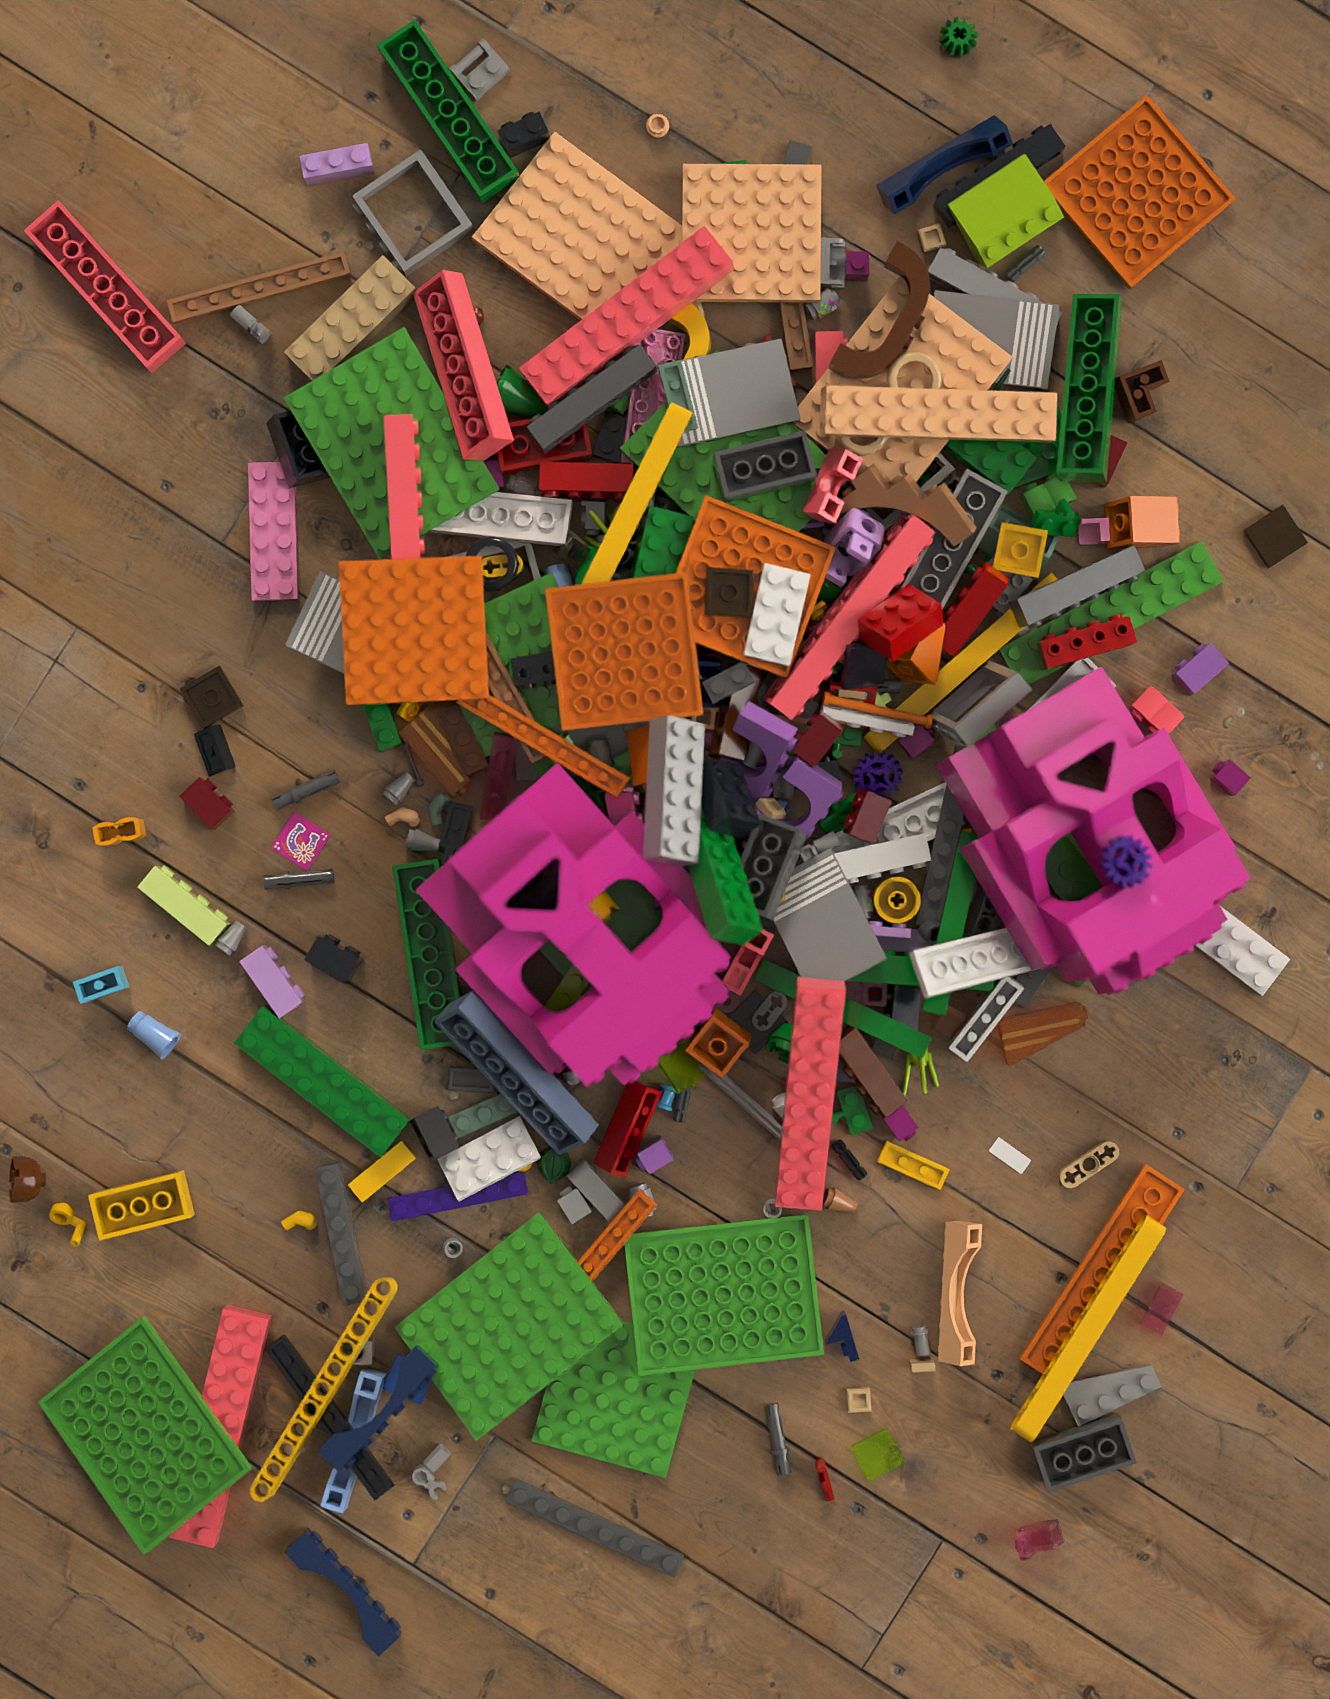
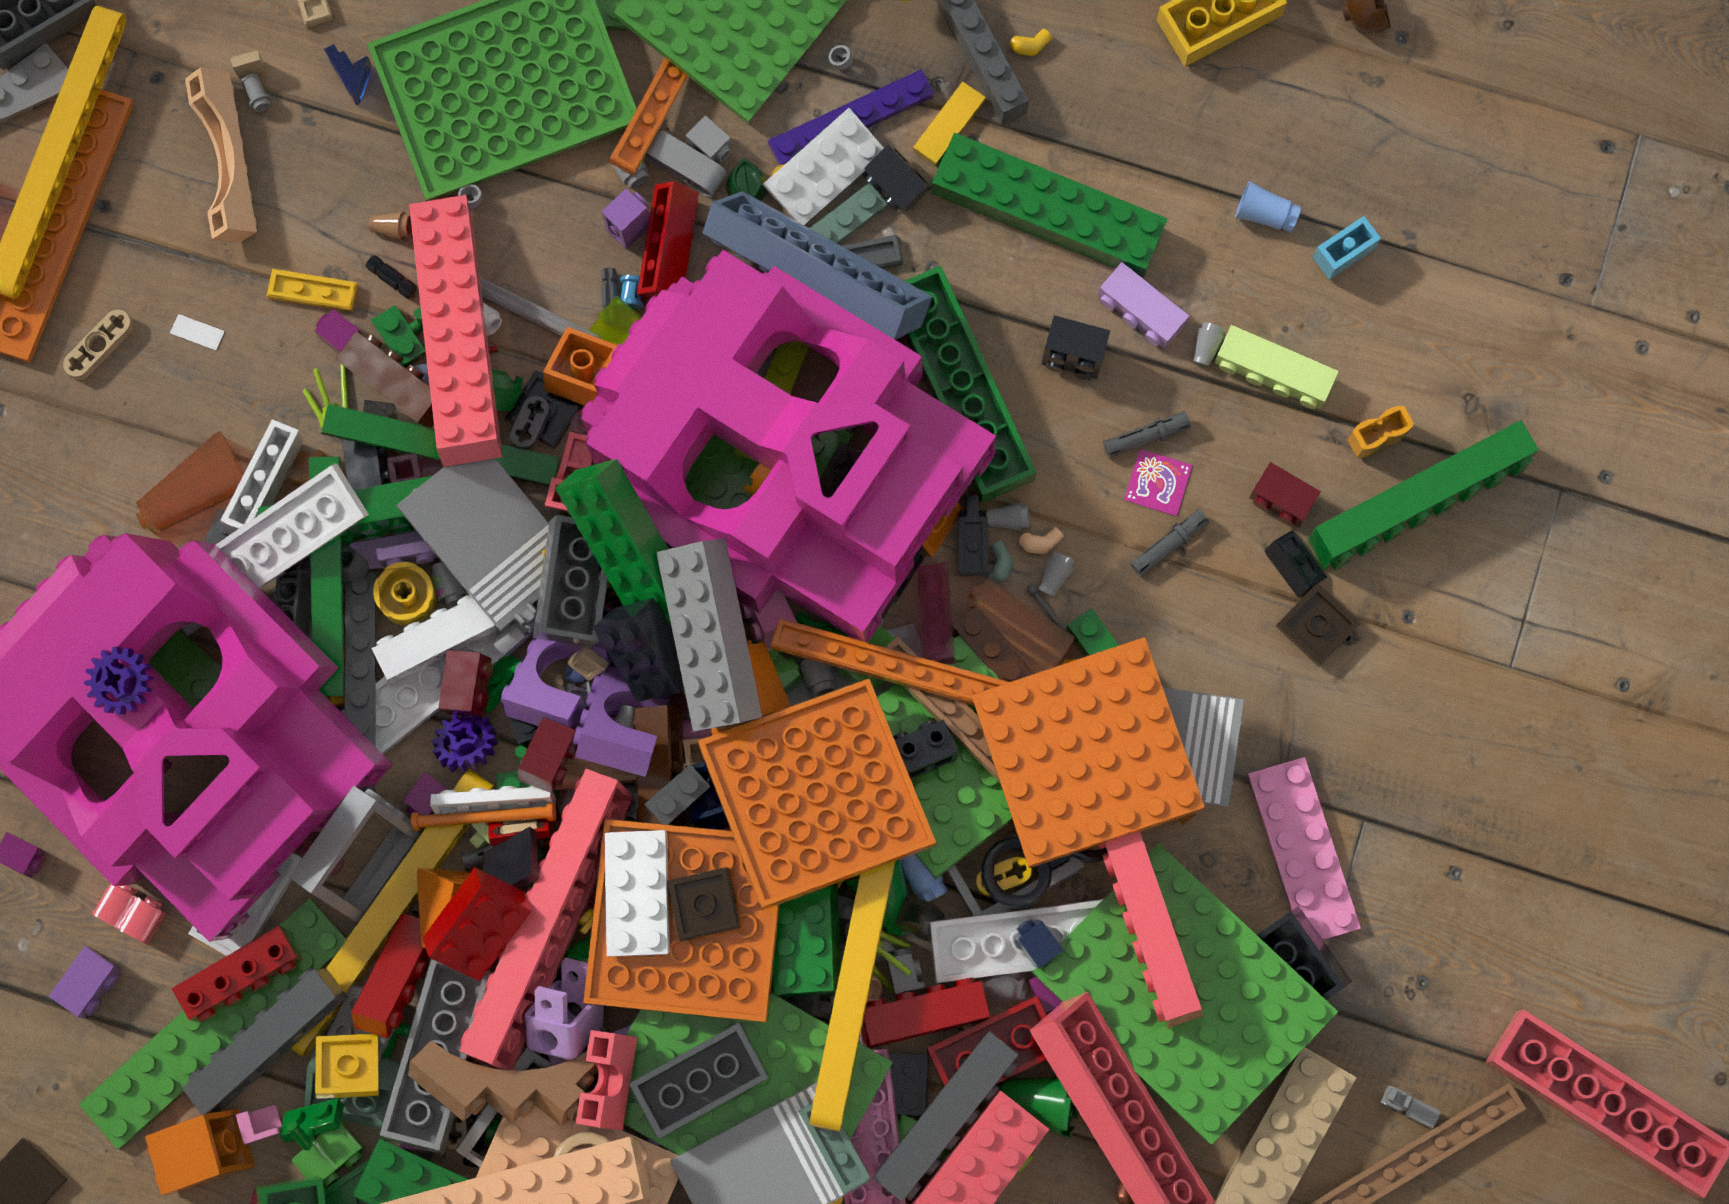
camera: 165 degrees right, 10 degrees down
none -> dark blue brick [1013,918,1063,969]
none -> green brick [1307,420,1539,570]

